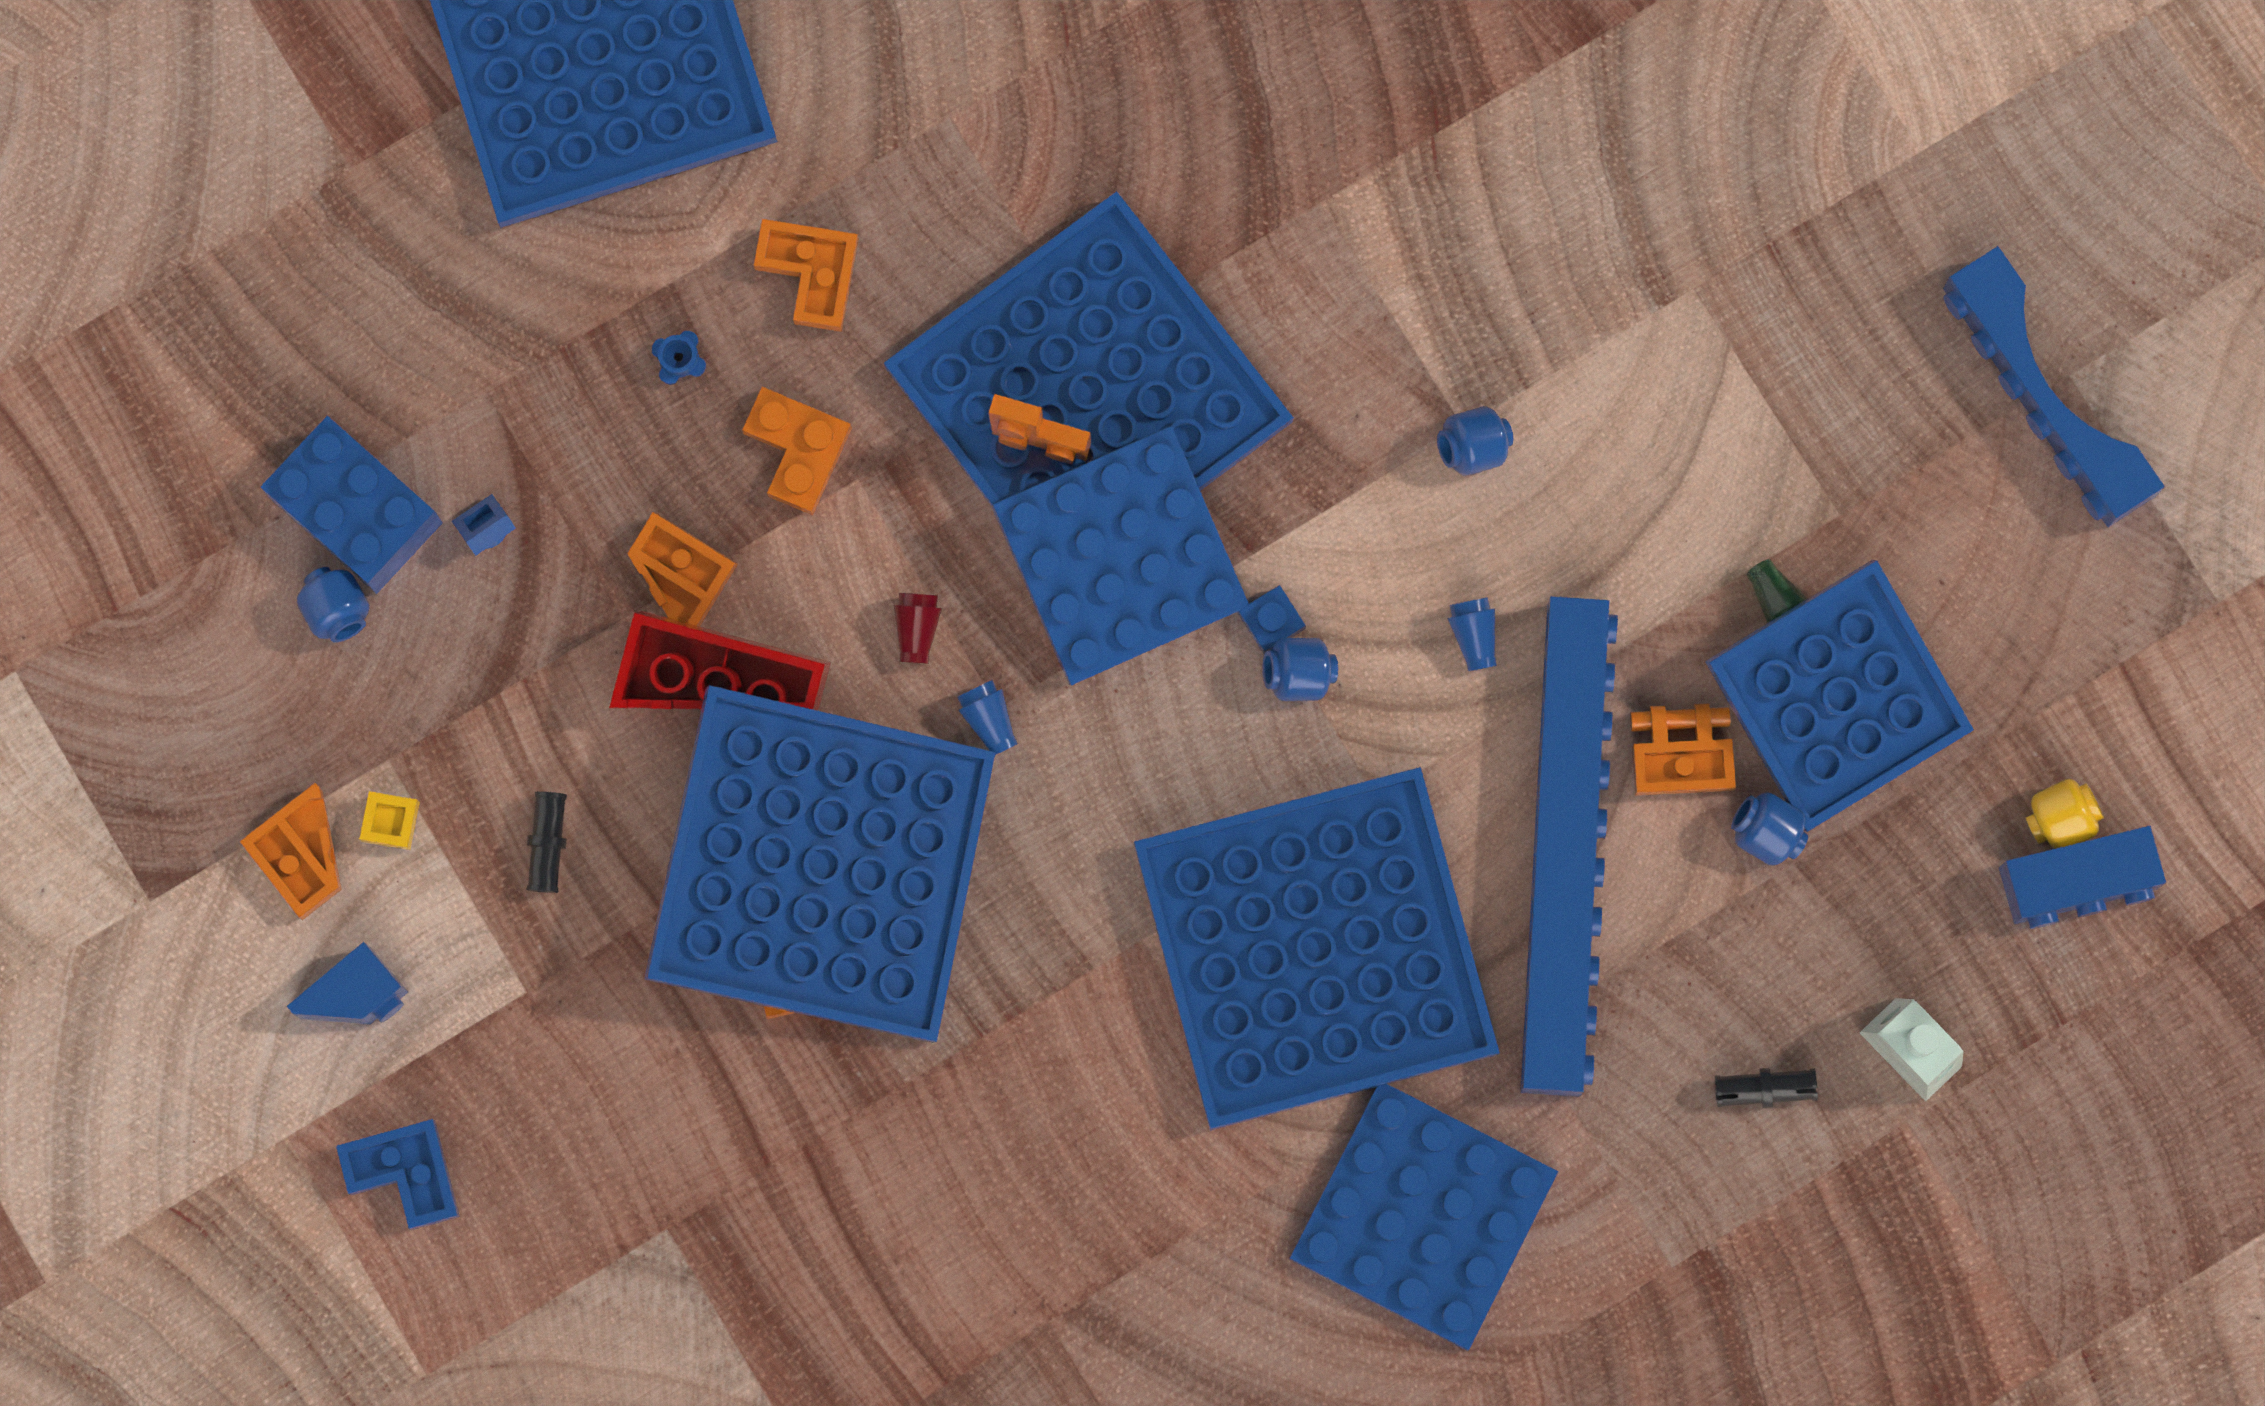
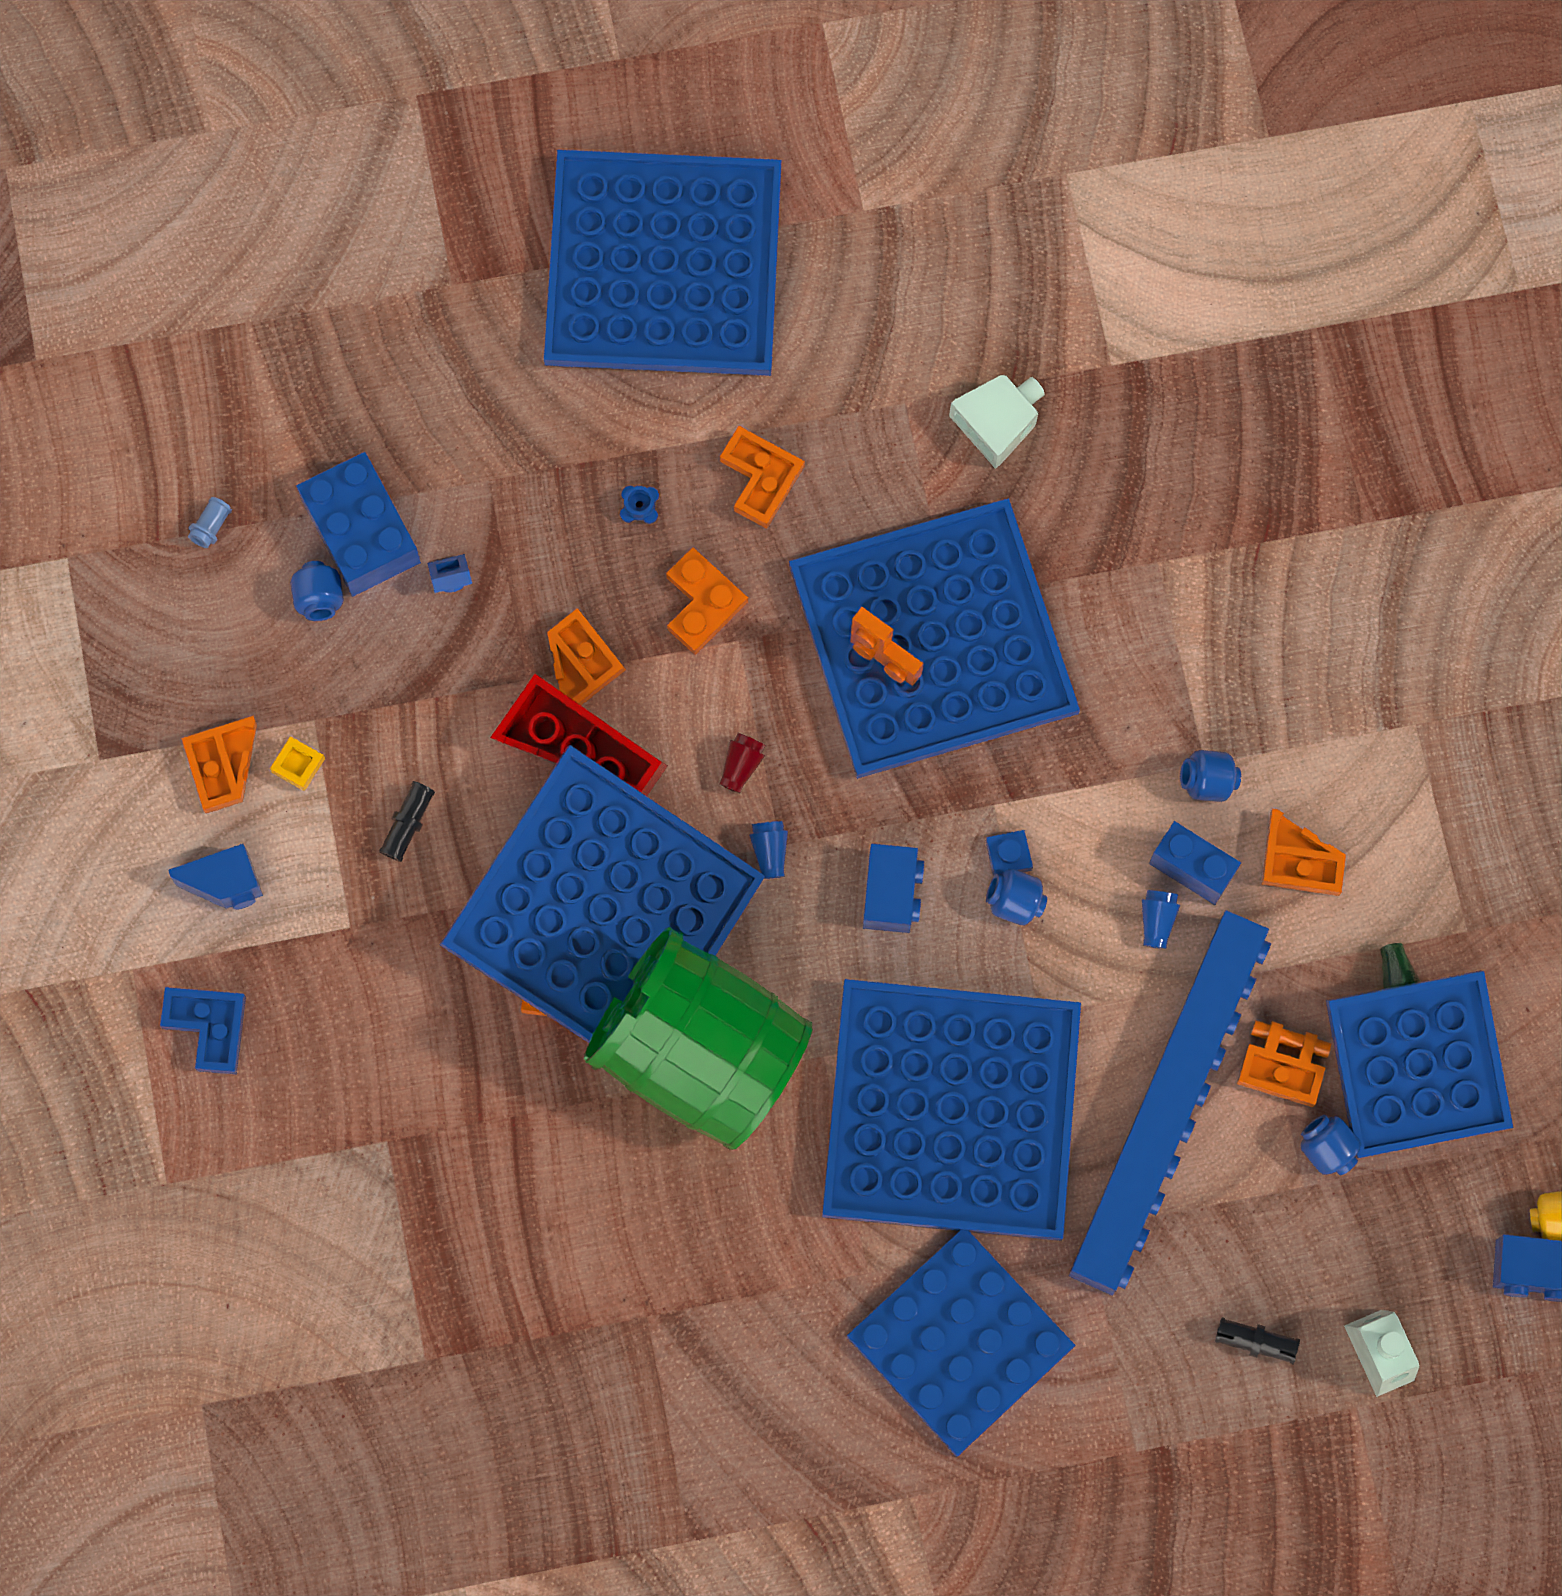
camera: 15 degrees right, 5 degrees down
blue plate [991,426,1249,685] -> none
none -> medium blue pin [188,497,232,548]
none -> green piece [583,927,813,1150]
none -> blue brick [863,844,924,933]
none -> light aqua torso [949,375,1045,469]
none -> blue brick [1149,821,1241,905]
none -> orange wing [1261,808,1346,896]

